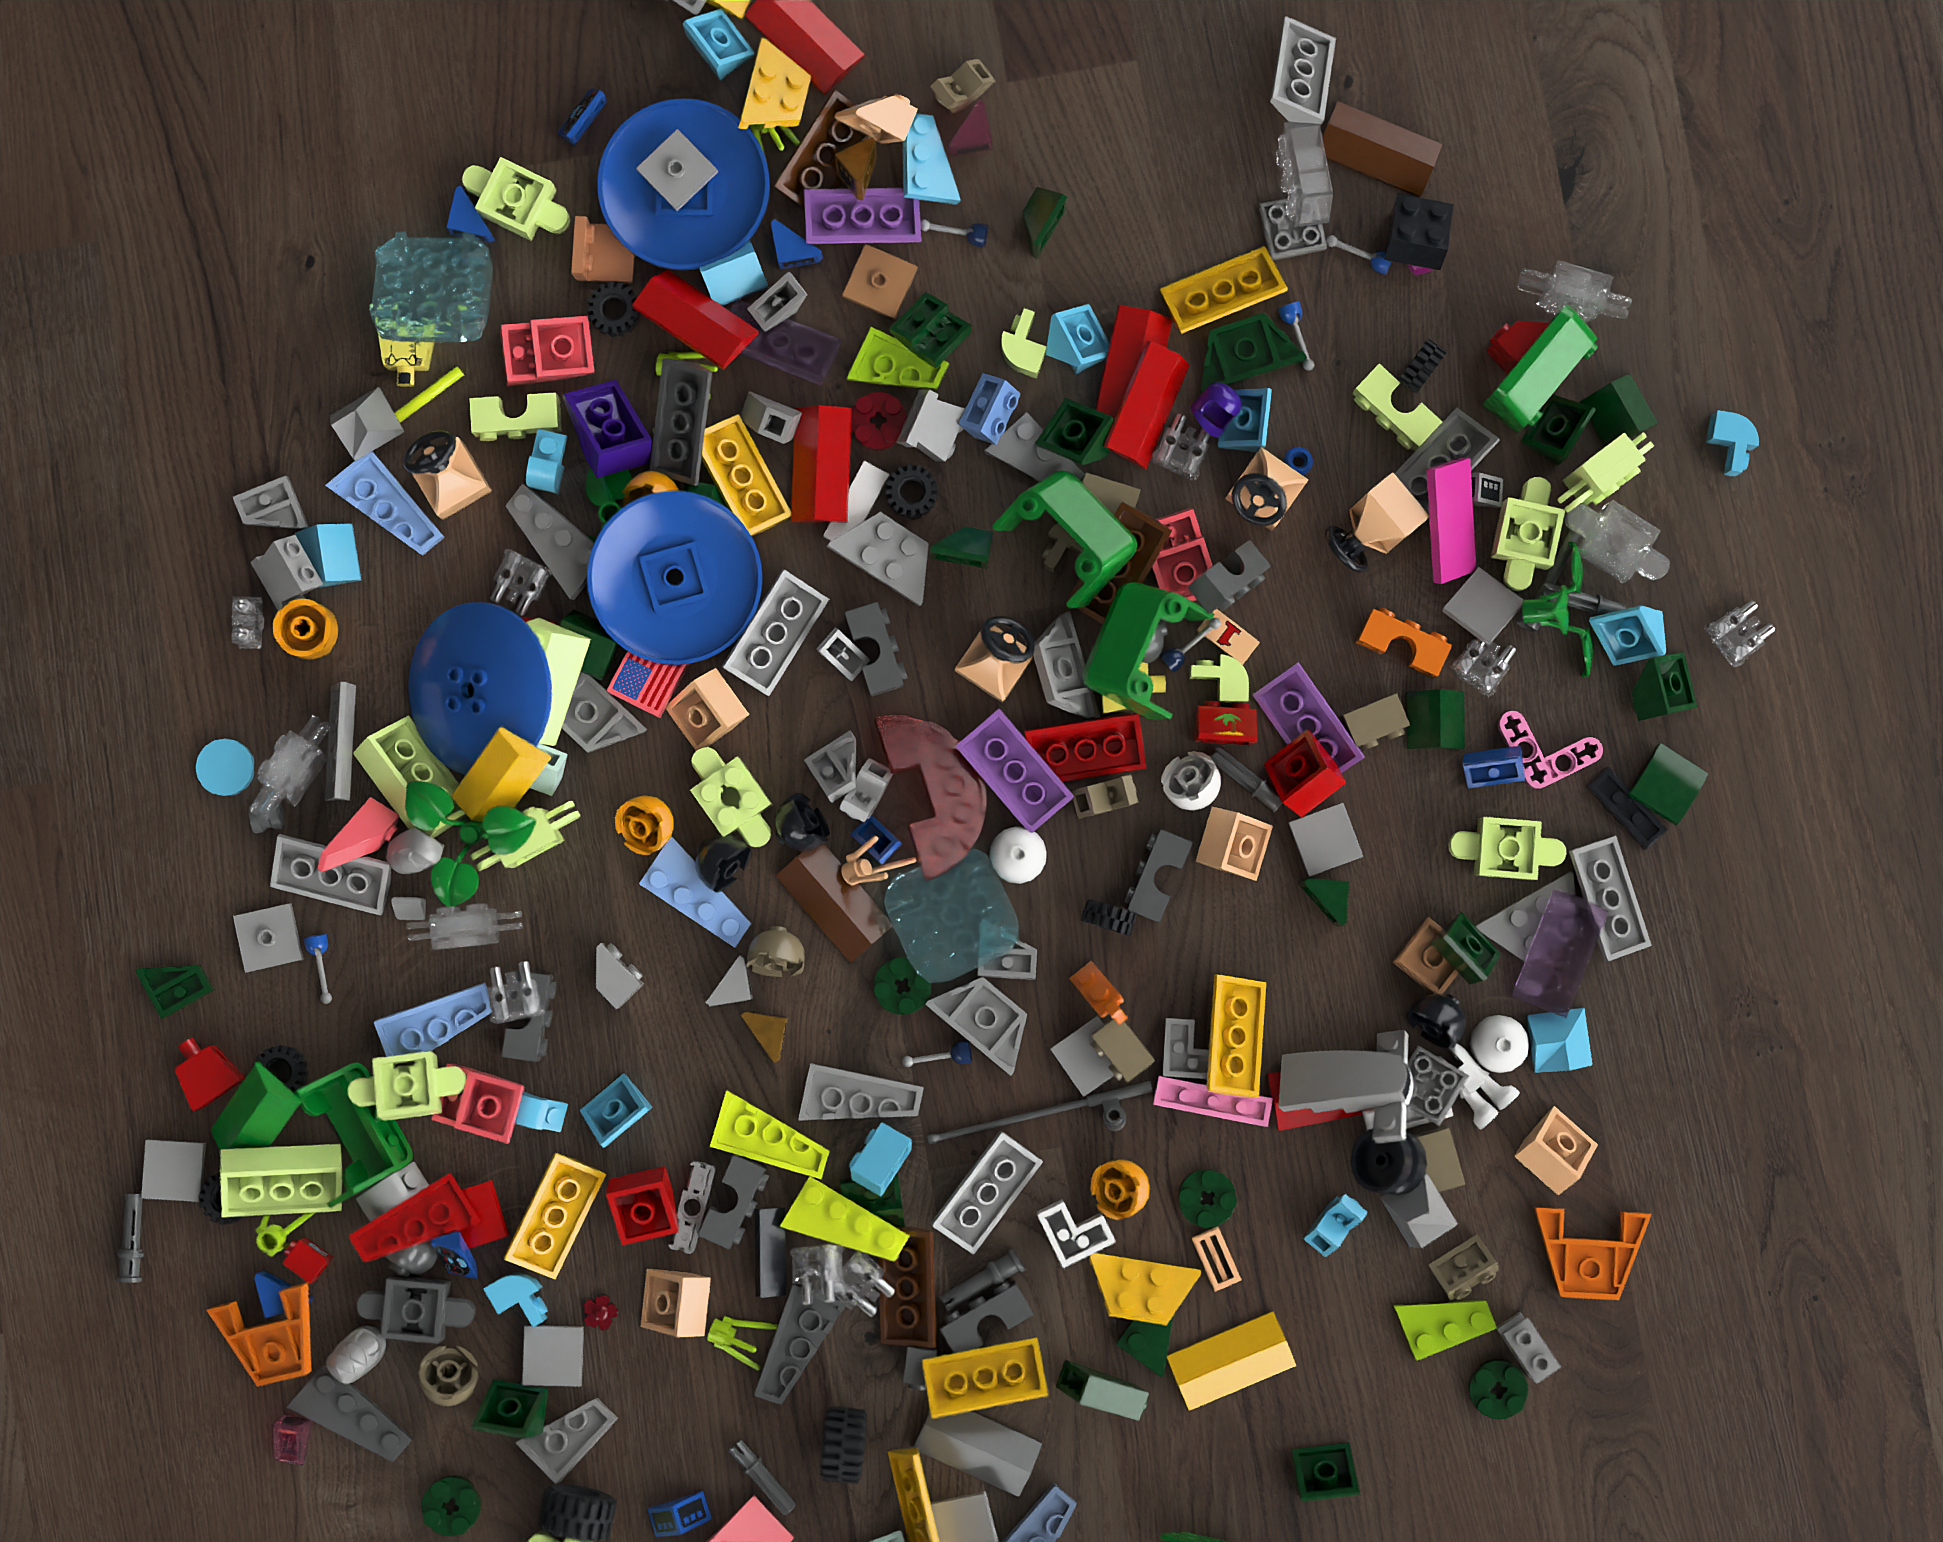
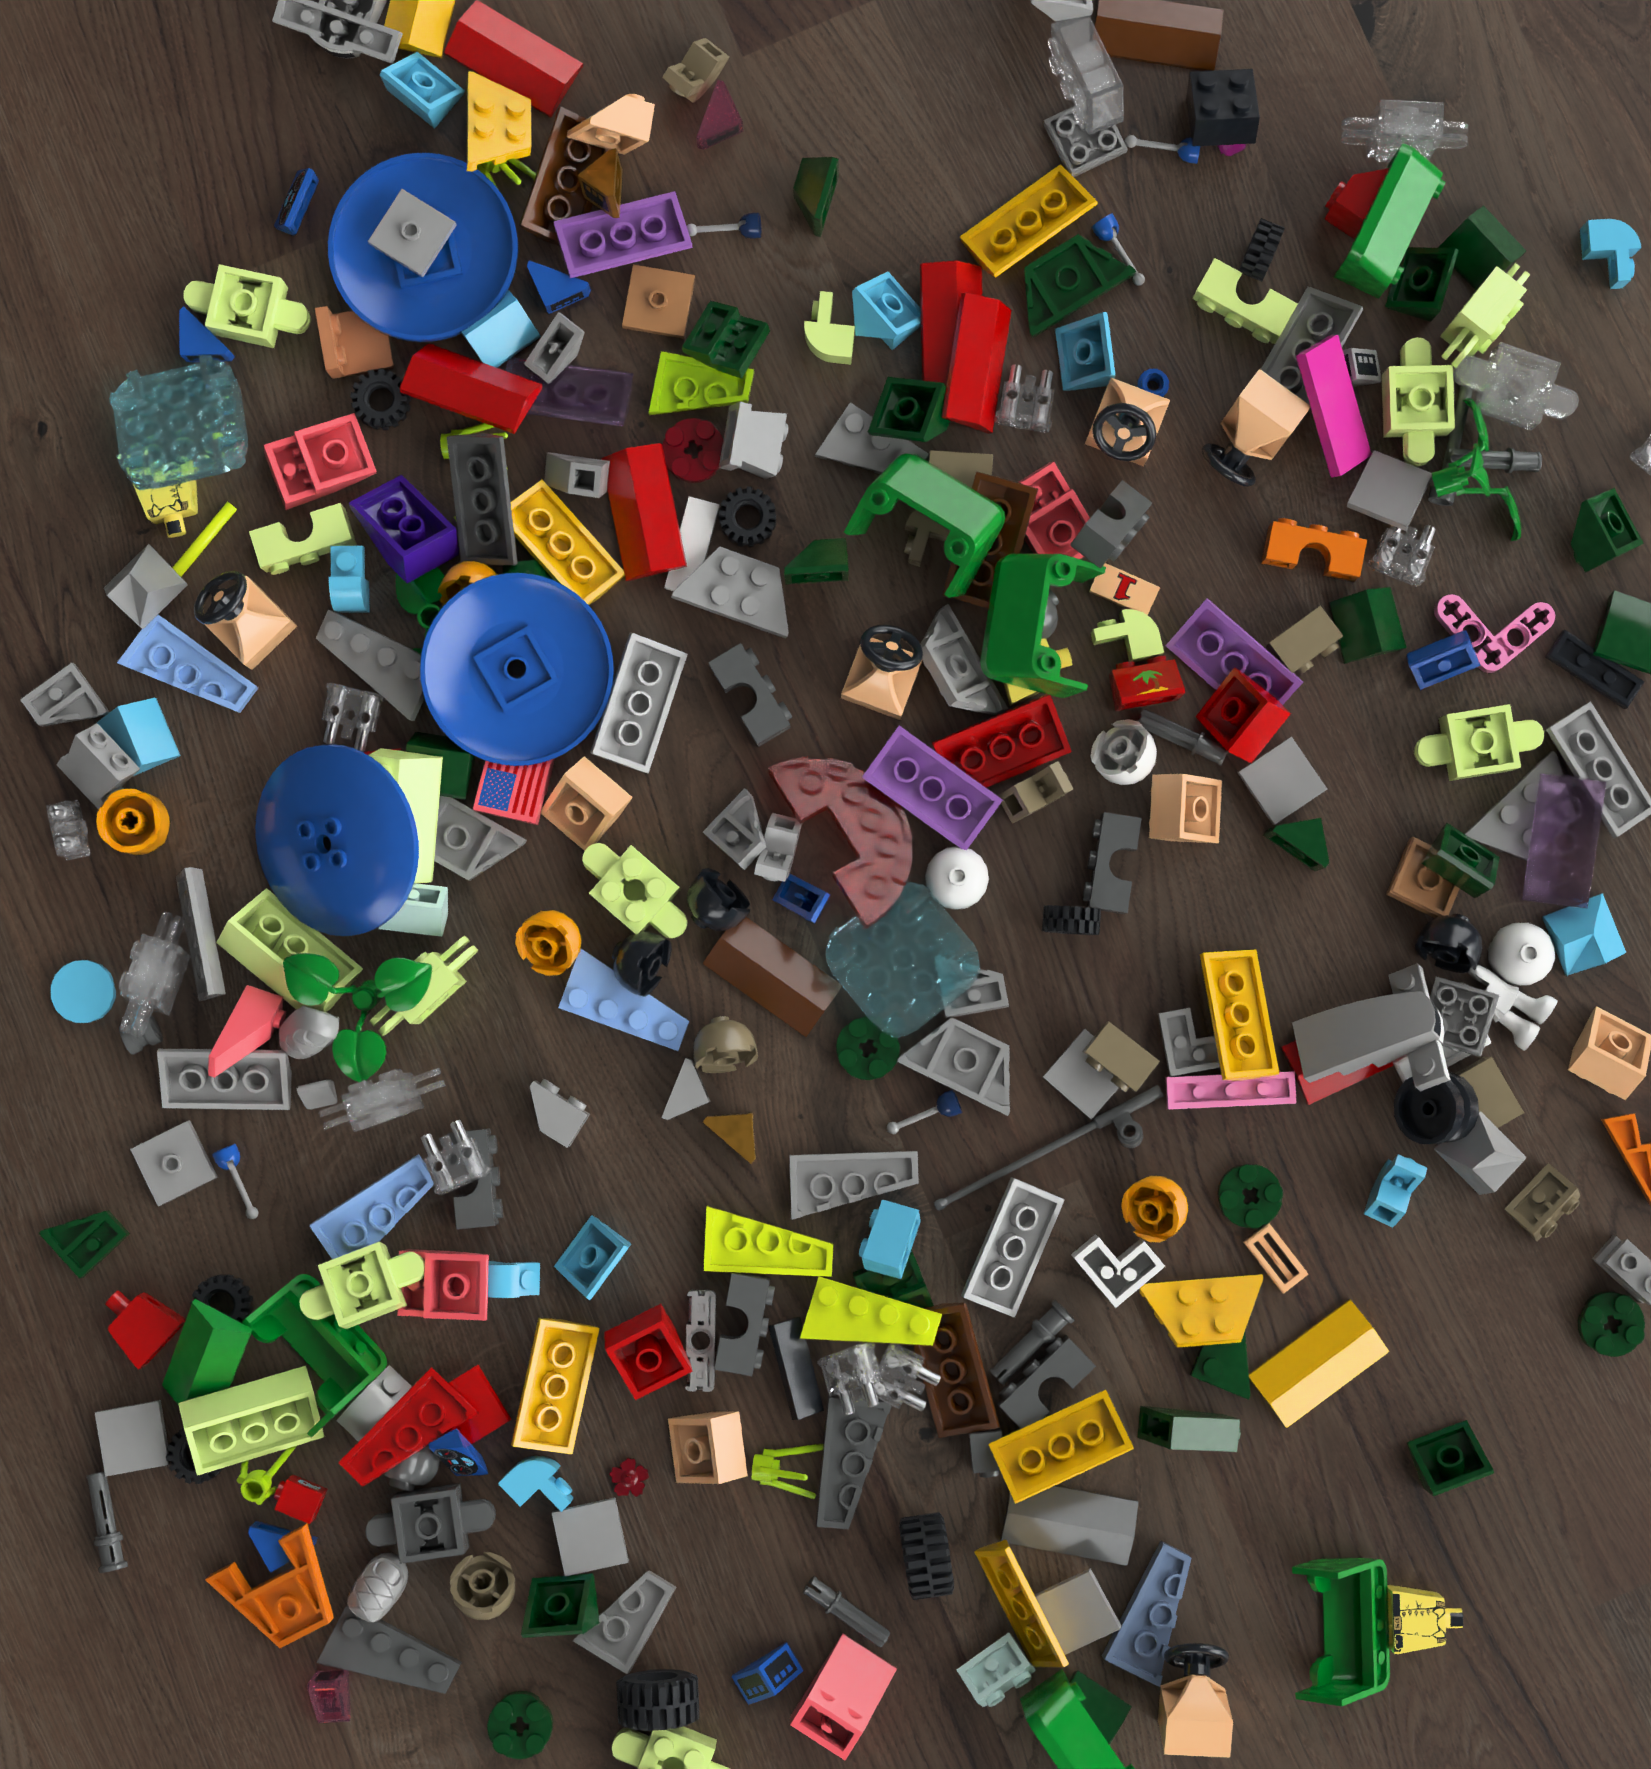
camera: 10 degrees left, 0 degrees up
yellow slope [451,726,552,822] -> none
light grey slope [817,627,870,682] -> none
light nougat plant [842,836,916,886] -> none
medium azure wing [903,113,961,204] -> none
medium blue brick [959,373,1021,445] -> none
orange hinge [1069,961,1127,1025] -> none
hinge [1160,618,1221,673] -> none
dark purple helmet [1190,382,1242,437] -> none
lime wing [1393,1300,1497,1361] -> none
medium azure slope [1589,606,1666,666] -> none

